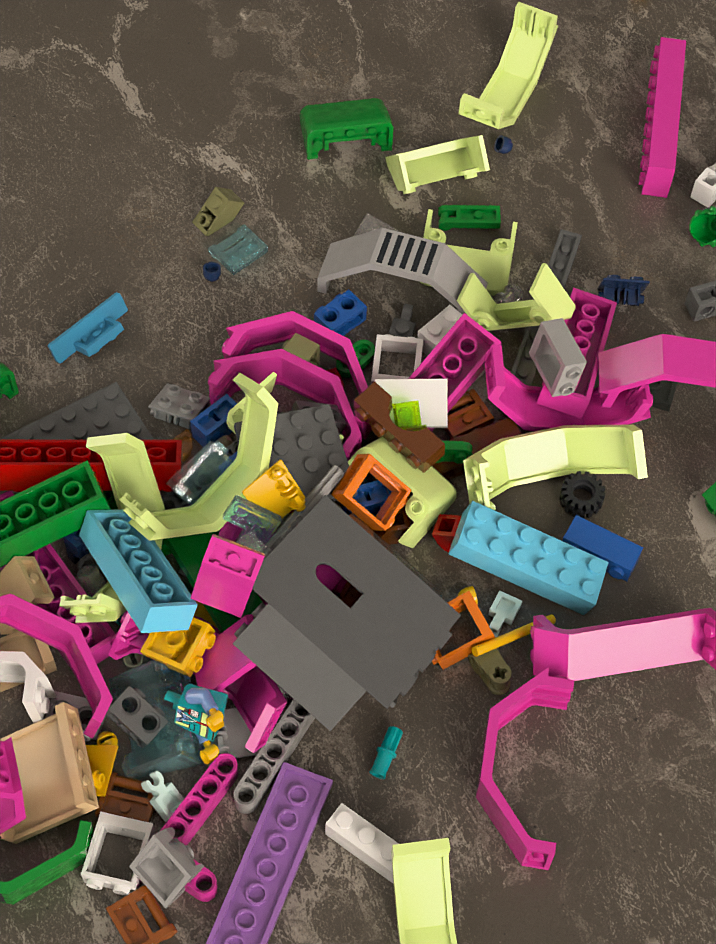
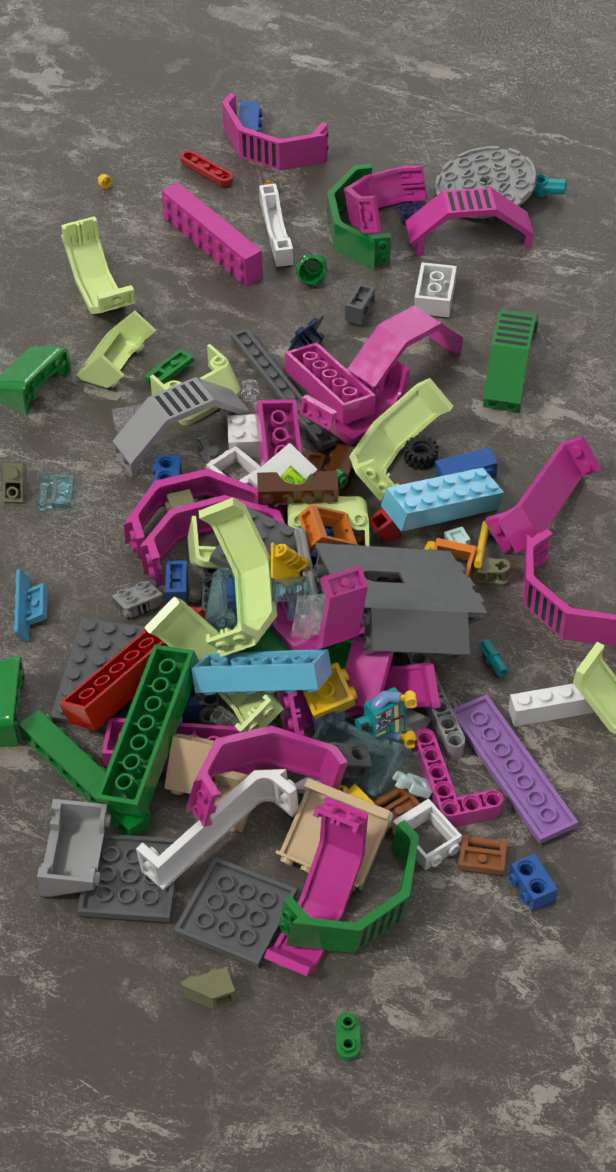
camera: 45 degrees left, 10 degrees down
light grey brick [129,827,204,908] -> none
dark blue hinge [203,262,221,282] -> none
yellowish green windscreen [457,263,575,331] -> none
light grey window [529,318,587,397] -> none

